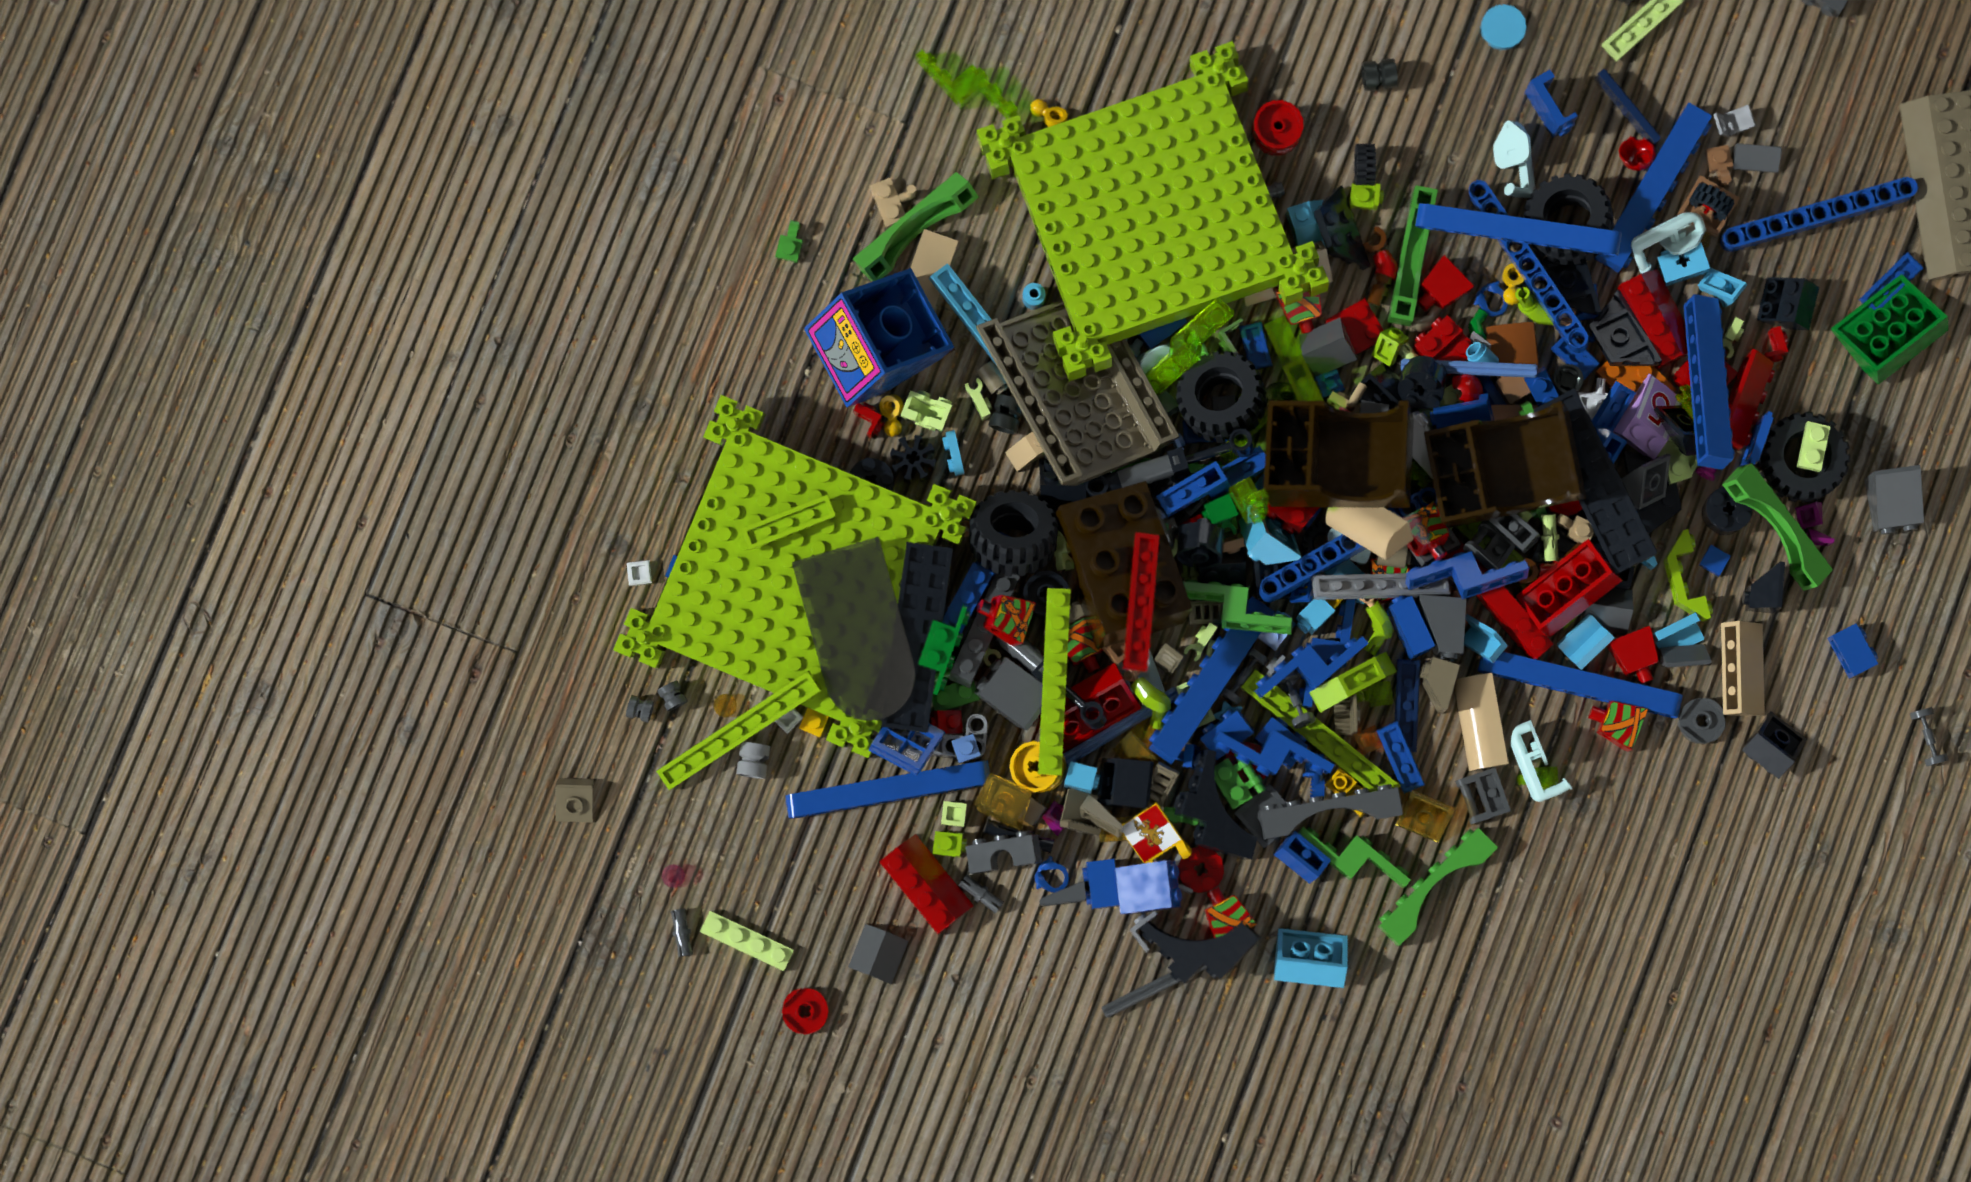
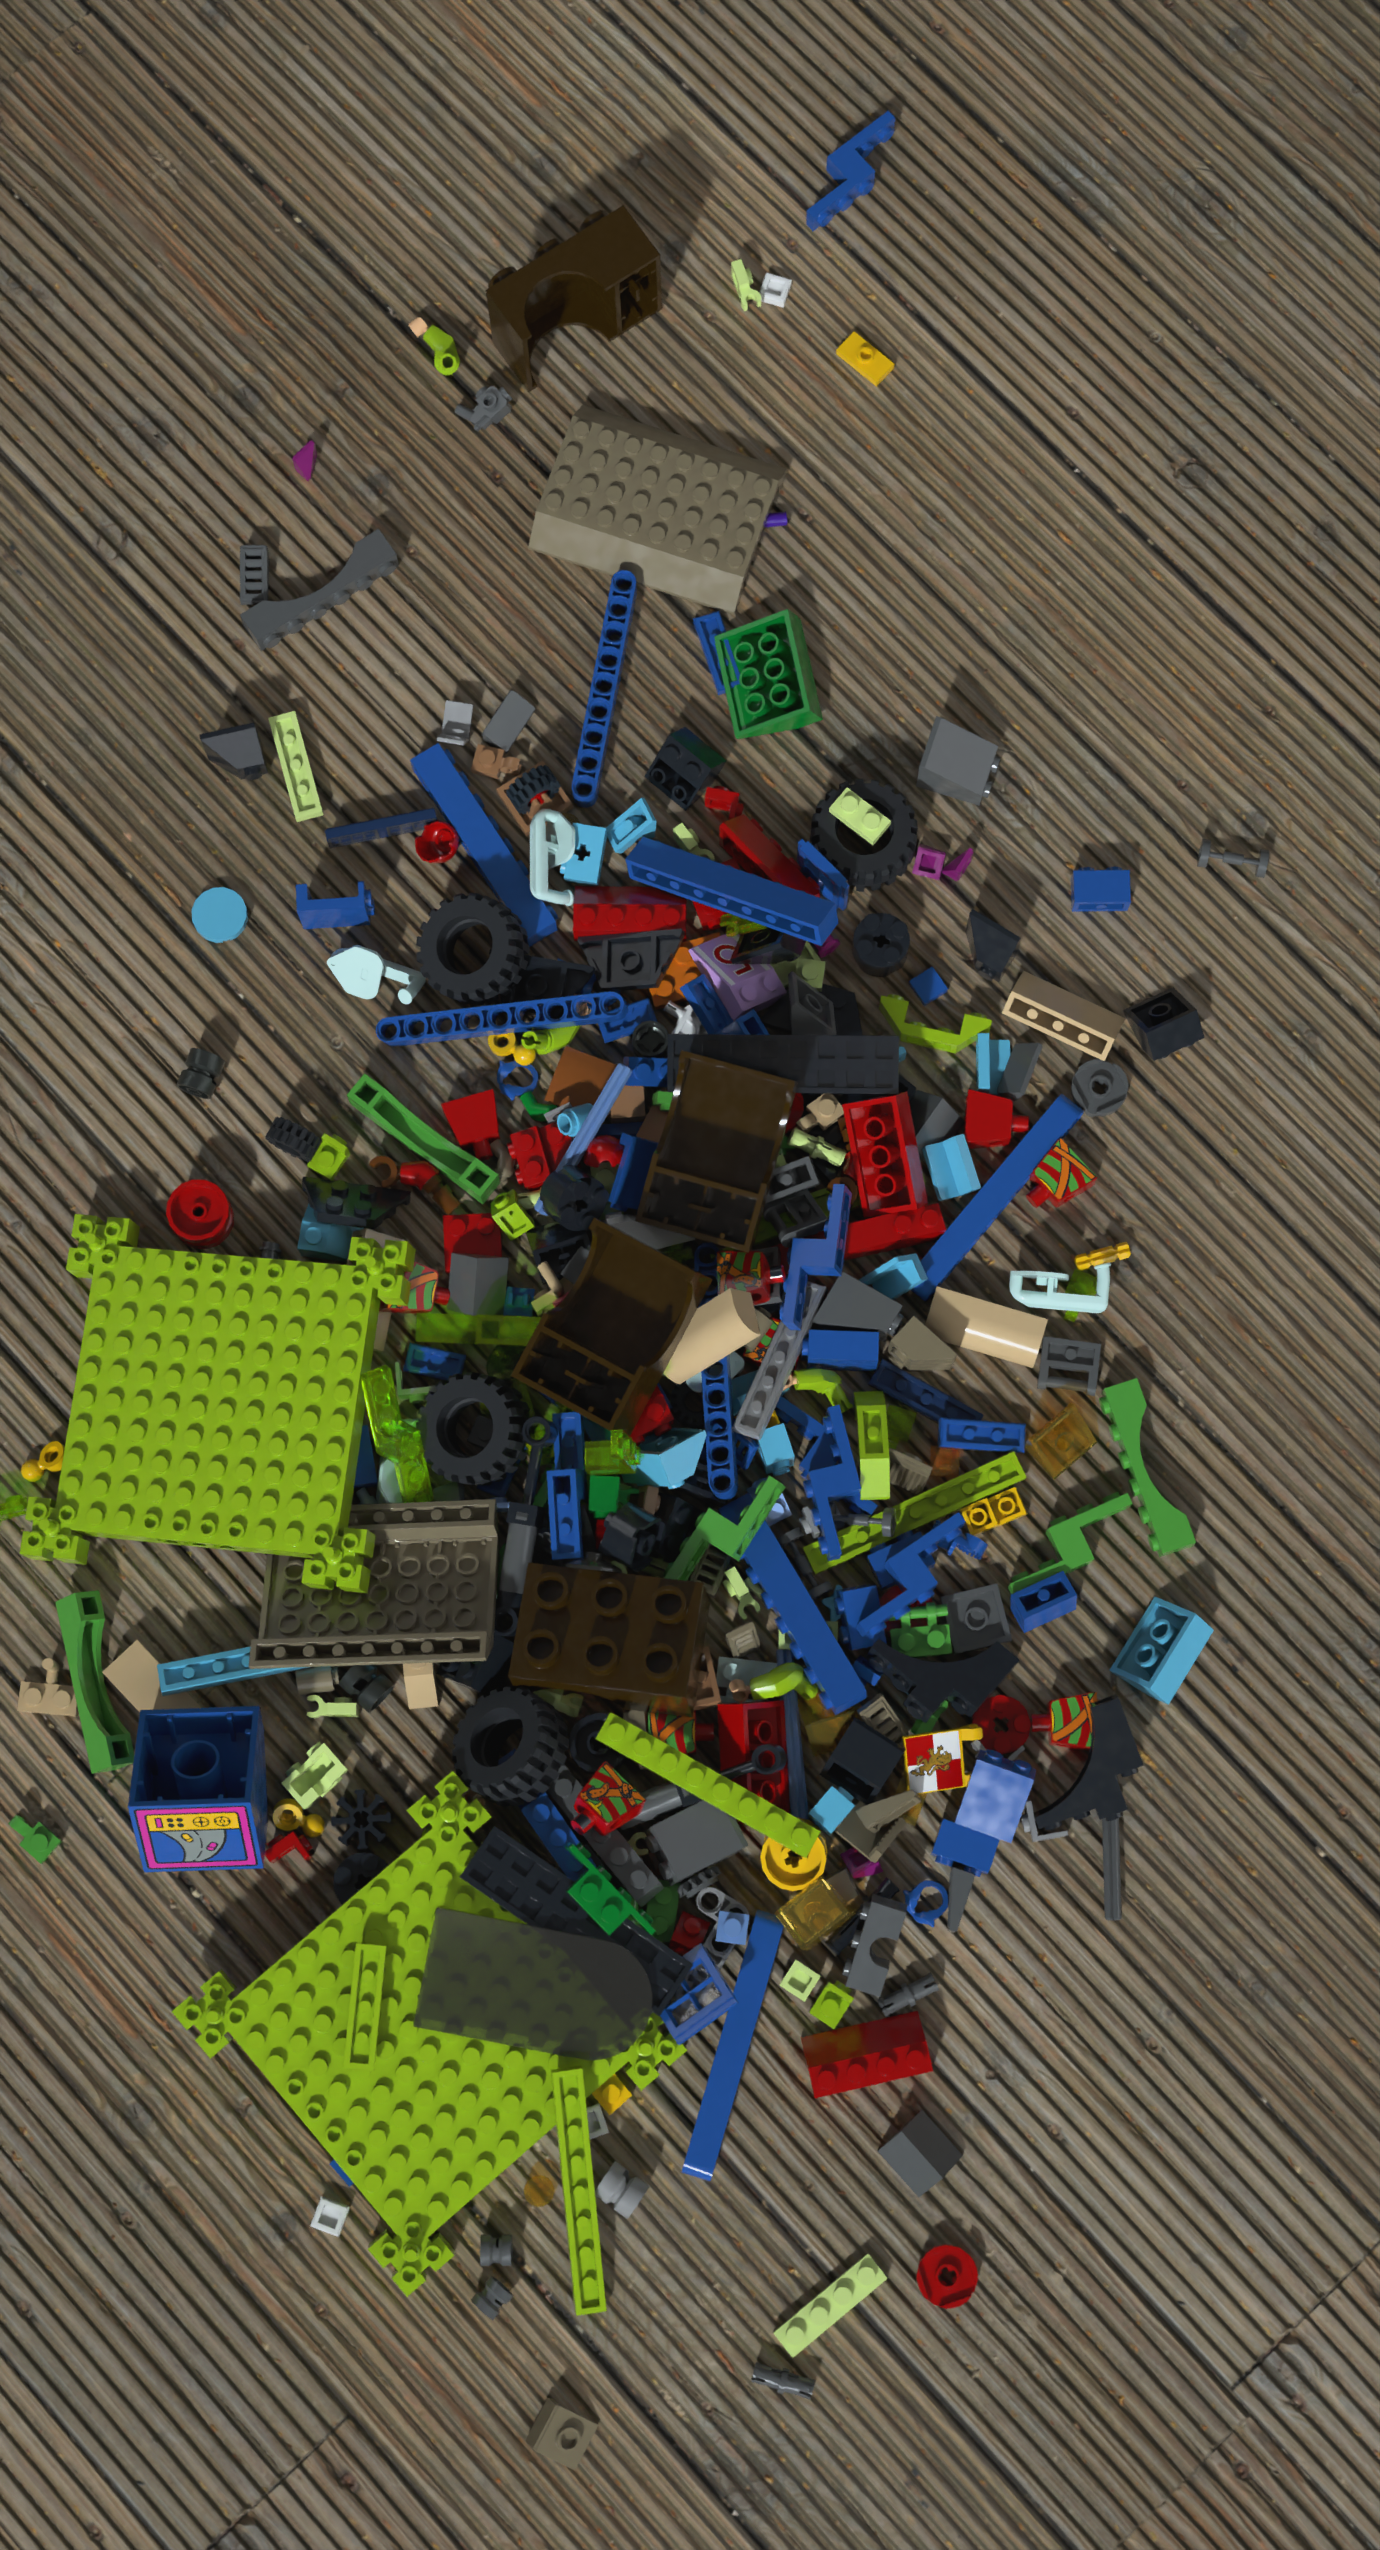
camera: 60 degrees left, 5 degrees down
clear pink plate [662,865,685,888] -> none
medium azure plate [942,430,964,476] -> none
medium azure brick [1022,283,1045,310] -> none
red plate [1123,532,1159,672] -> none
dark grey arch [1259,784,1403,840] -> none
blue beam [1415,203,1622,256] -> none
bright green arch [1722,463,1833,591] -> none
none -> dark grey gear [677,1866,721,1899]
none -> yellow axle [1074,1242,1131,1271]

